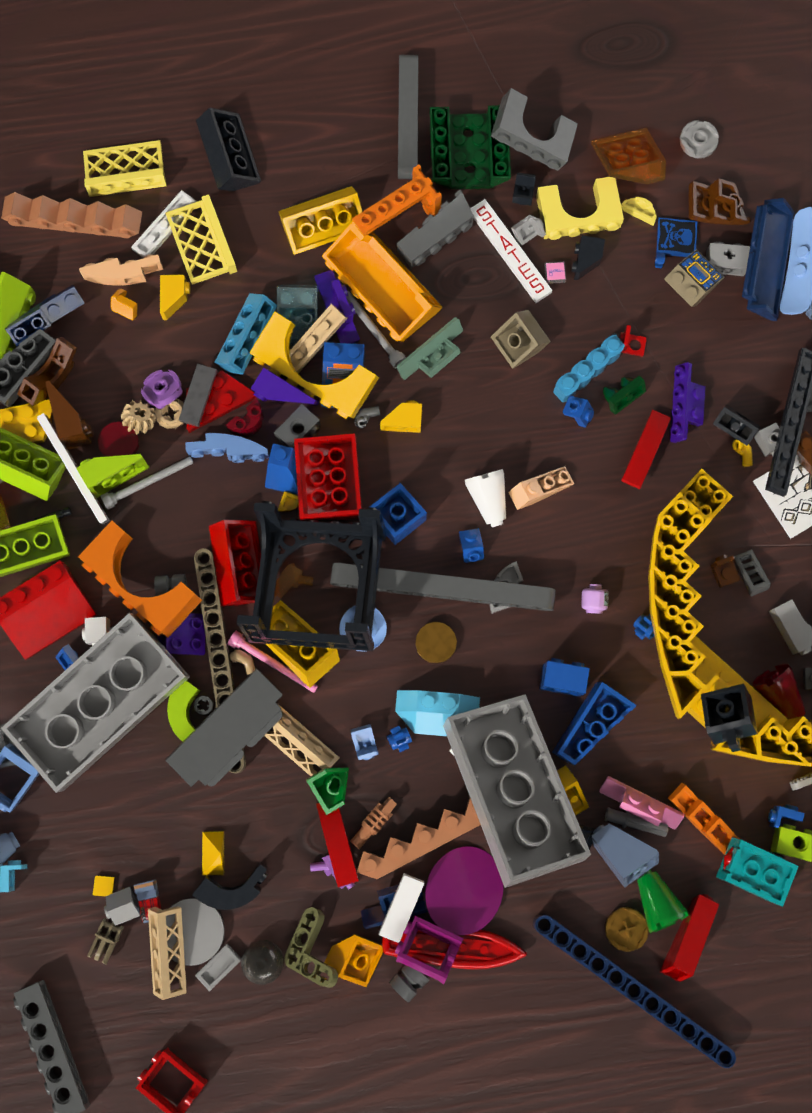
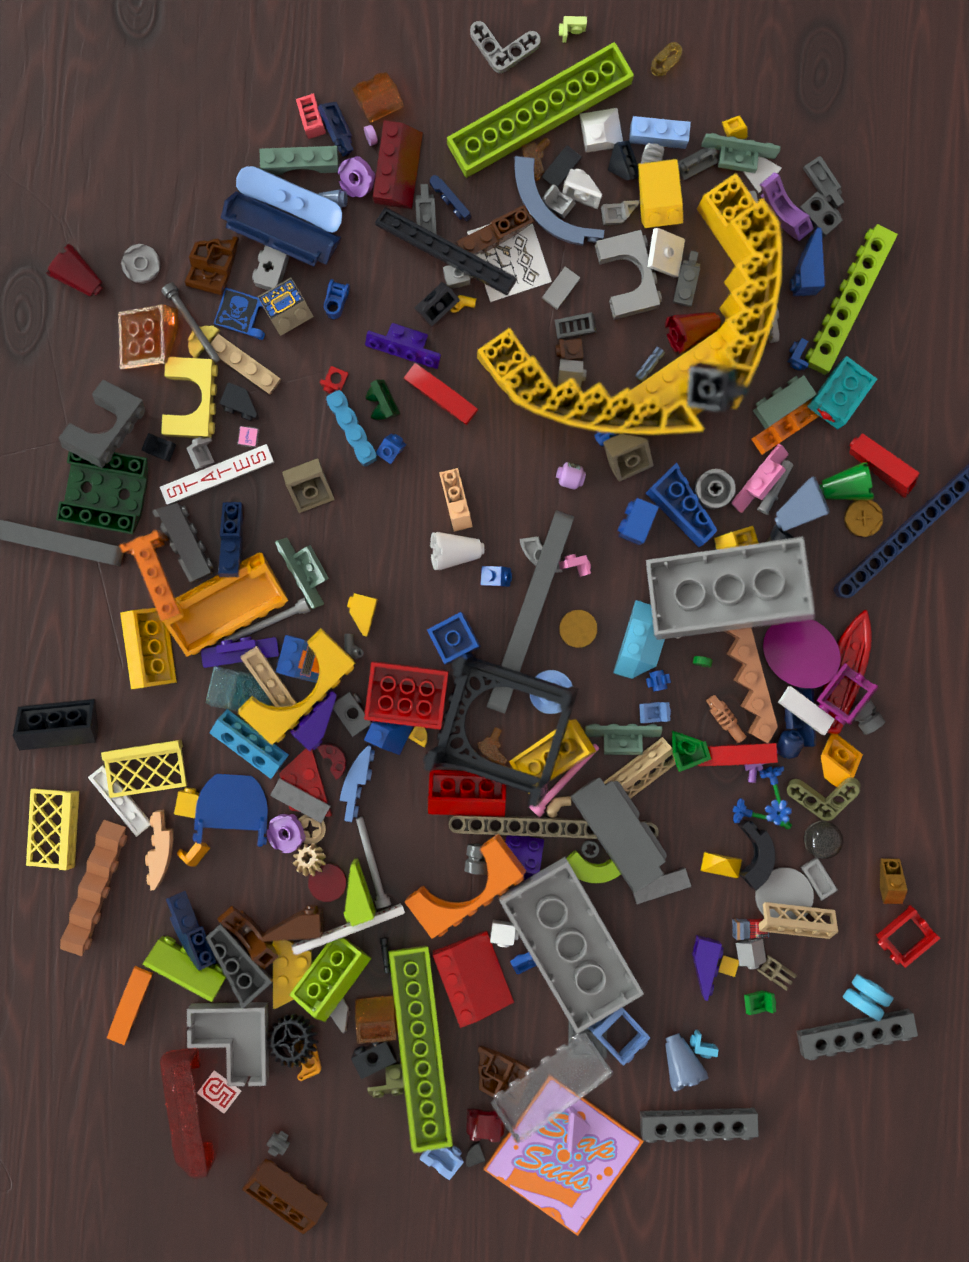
camera: 70 degrees left, 10 degrees up
none -> dark red cone [46,244,103,297]
none -> dark grey piece [161,282,220,363]
none -> blue piece [193,774,268,847]
none -> tan plate [211,334,281,395]
none -> dark blue slope [218,502,243,577]
none -> blue piece [324,279,350,319]
none -> light grey tile [542,267,580,310]
none -> light grey brick [558,359,586,388]
none -> bright pink bracket [558,554,591,577]
none -> sand green bracket [584,724,662,755]
none -> dark tan slope [603,434,654,482]
none -> flat silver tile [633,867,691,904]
none -> sand blue axle [635,347,665,382]
none -> green tile [692,656,713,668]
none -> dark purple slope [692,935,723,1001]
none -> light grey brick [693,469,735,510]
none -> blue plant [733,766,792,829]
none -> green bracket [744,990,776,1015]
none -> sand green brick [753,375,817,429]
none -> dark blue head [776,730,804,759]
none -> medium azure wheel [843,974,894,1021]
none -> pearl gold slope [880,859,908,904]

